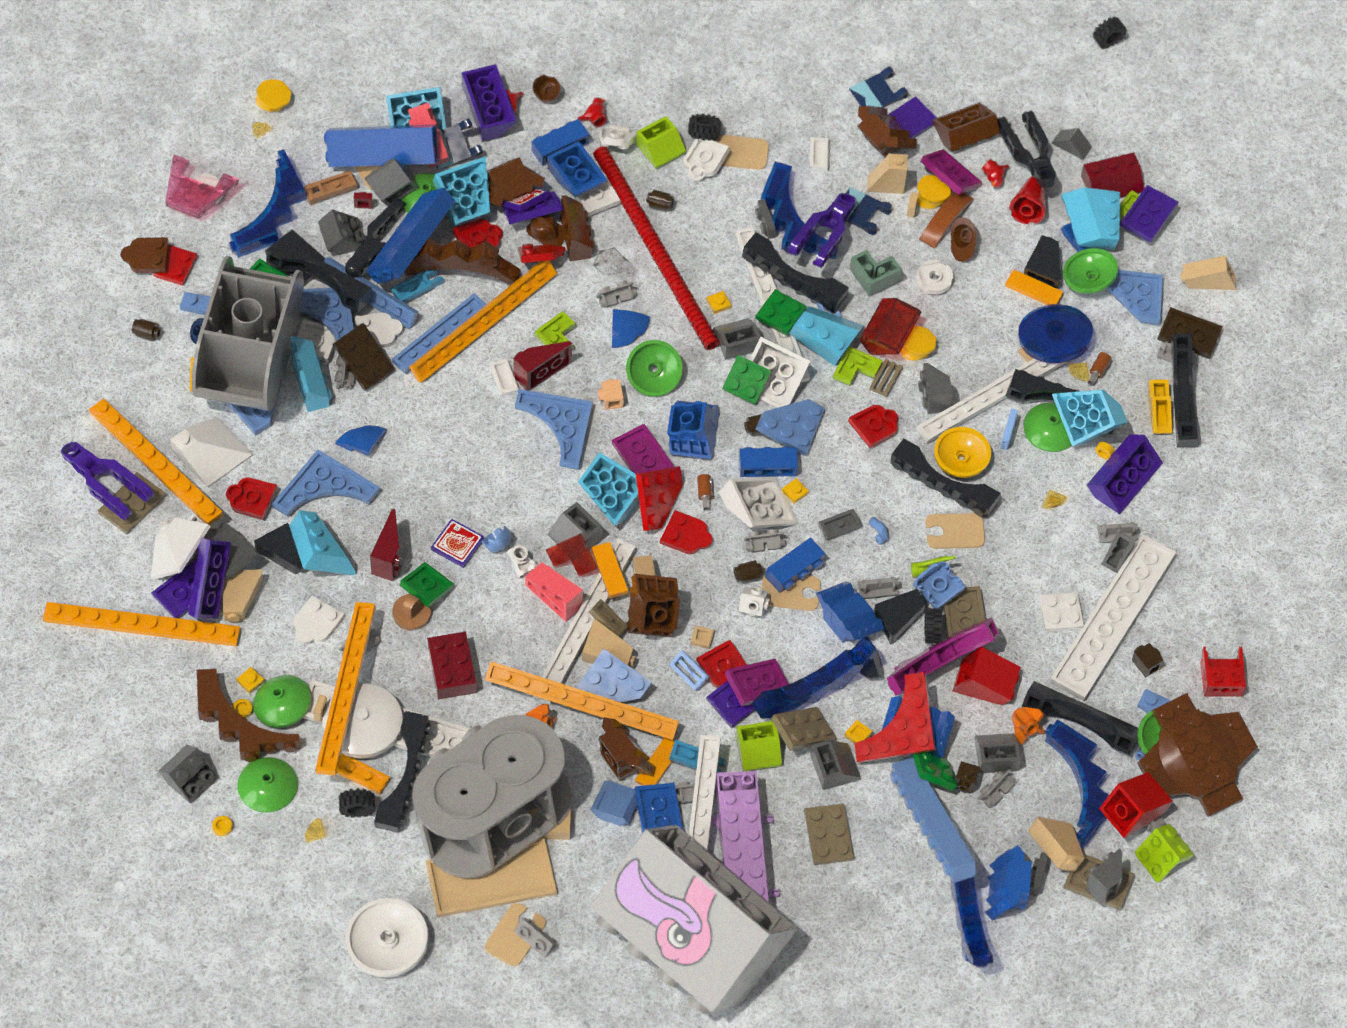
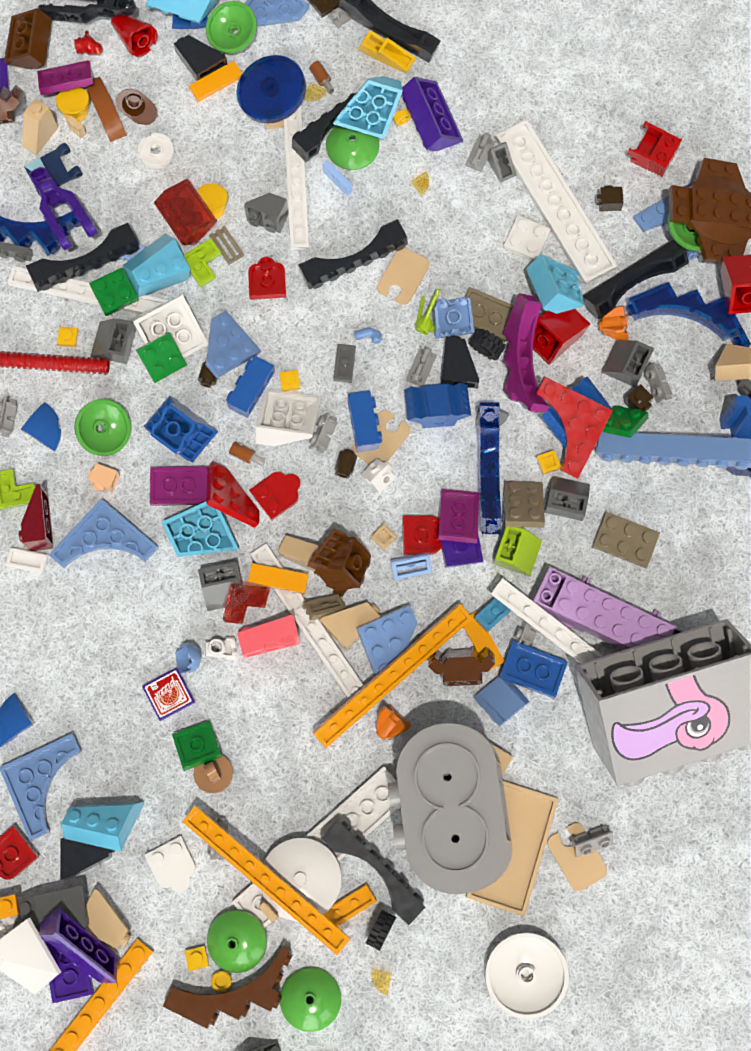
camera: 55 degrees left, 15 degrees up
dark red slope [370,509,402,581] -> none
dark red brick [427,631,477,700] -> none
sand green brick [850,250,902,296] -> none
yellow dish [934,427,991,478] -> none
none -> medium azure wedge [526,254,584,314]

